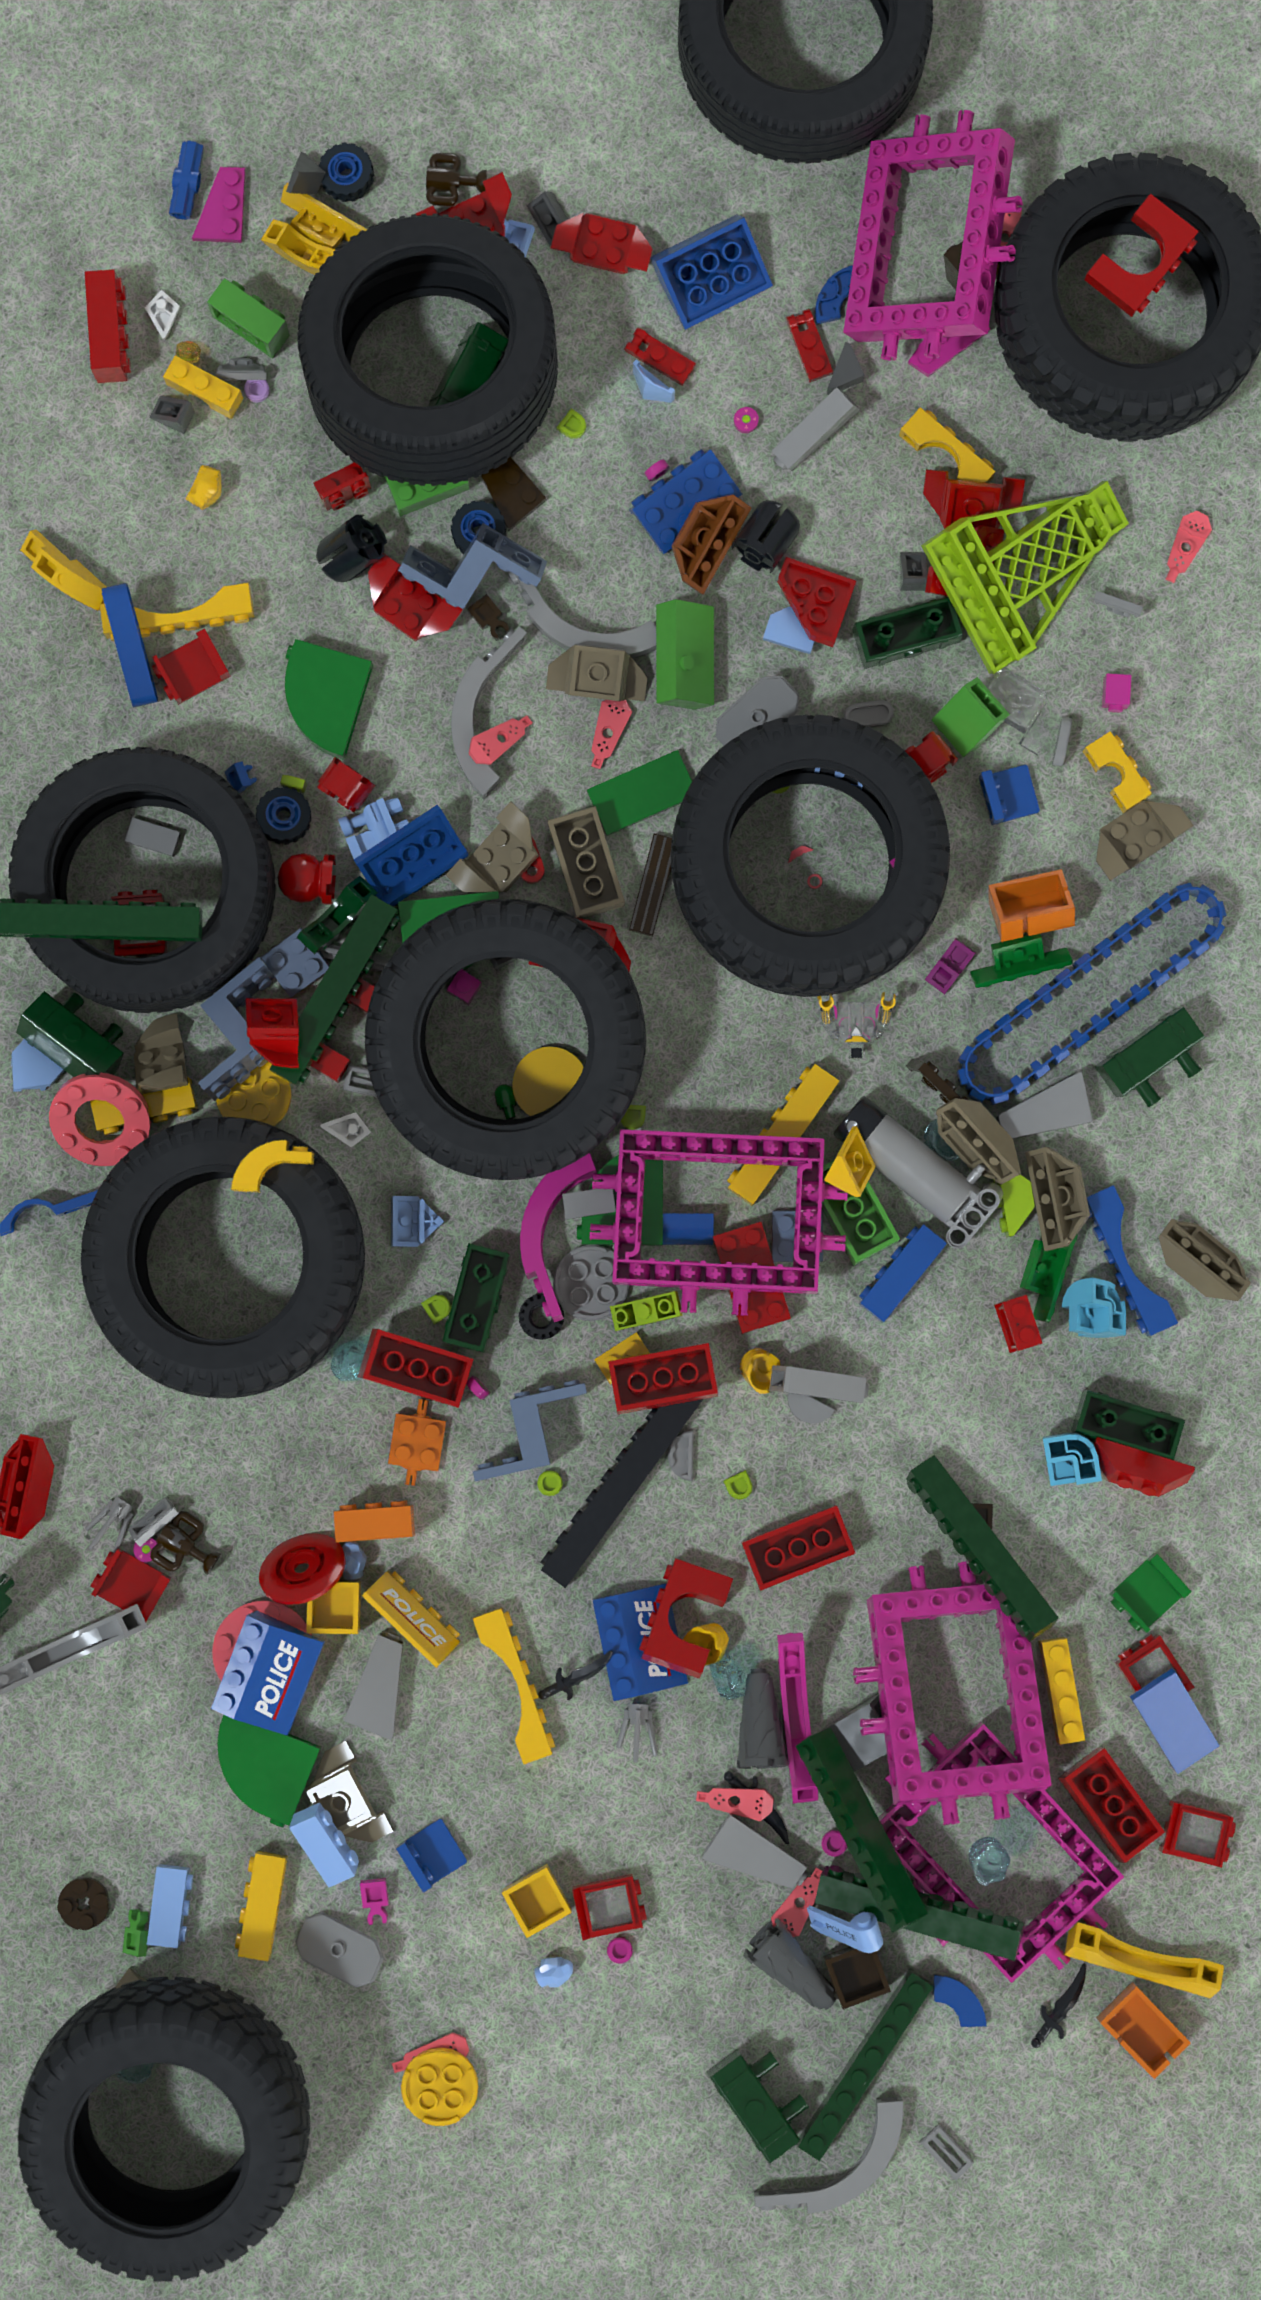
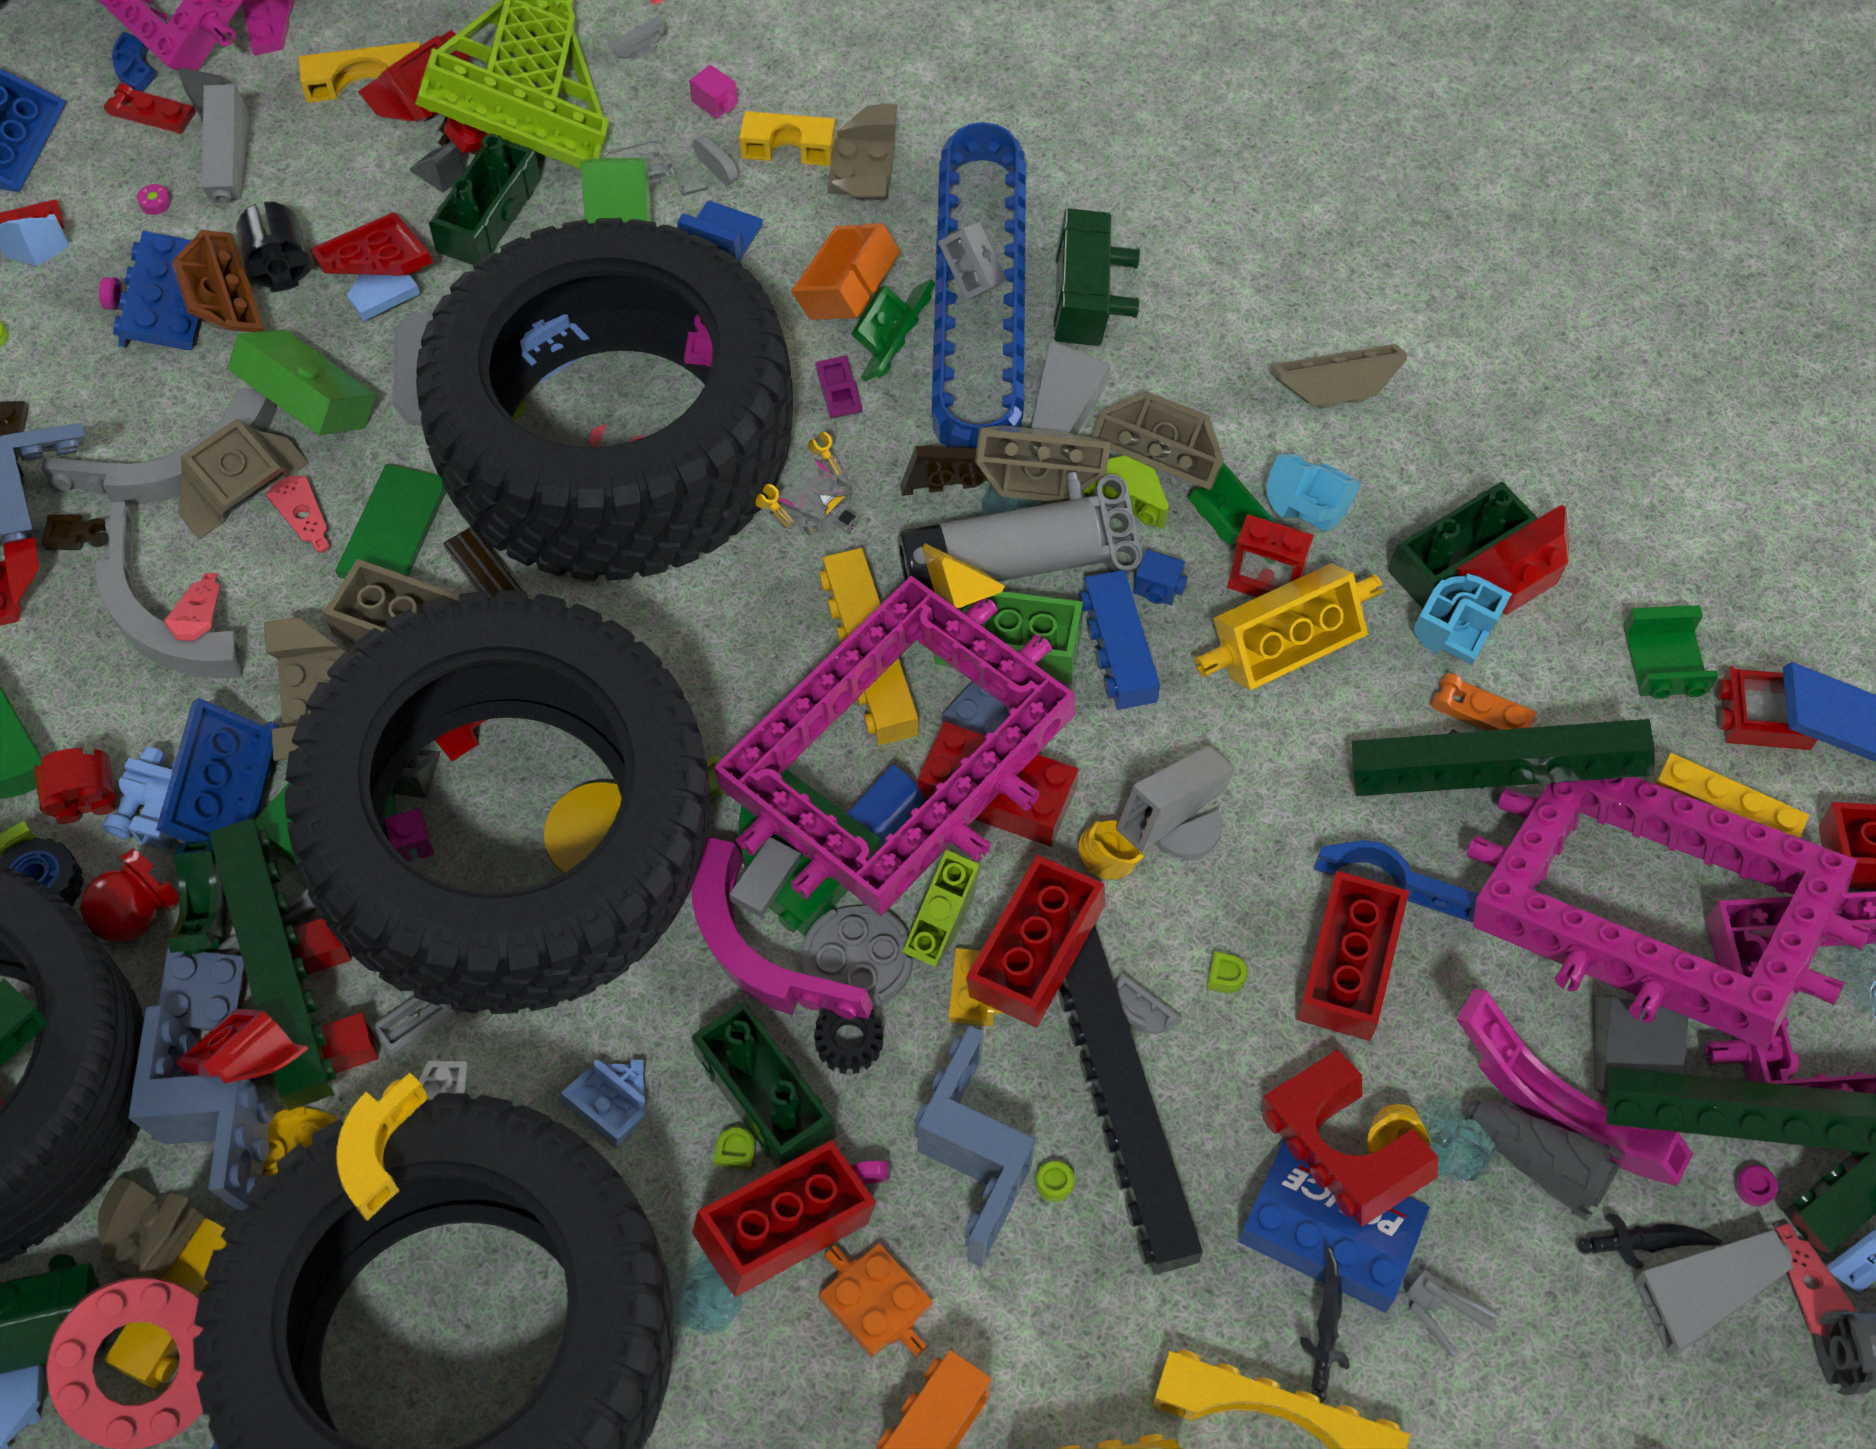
camera: 50 degrees left, 25 degrees down
coral piece [696,1788,774,1822] -> none
blue arch [1087,1185,1178,1337] -> none
none -> light grey brick [938,222,1007,300]
none -> blue brick [1133,549,1188,606]
none -> yellow brick [1194,563,1384,691]
none -> blue piece [1314,840,1479,923]
none -> orange plate [1431,673,1537,731]

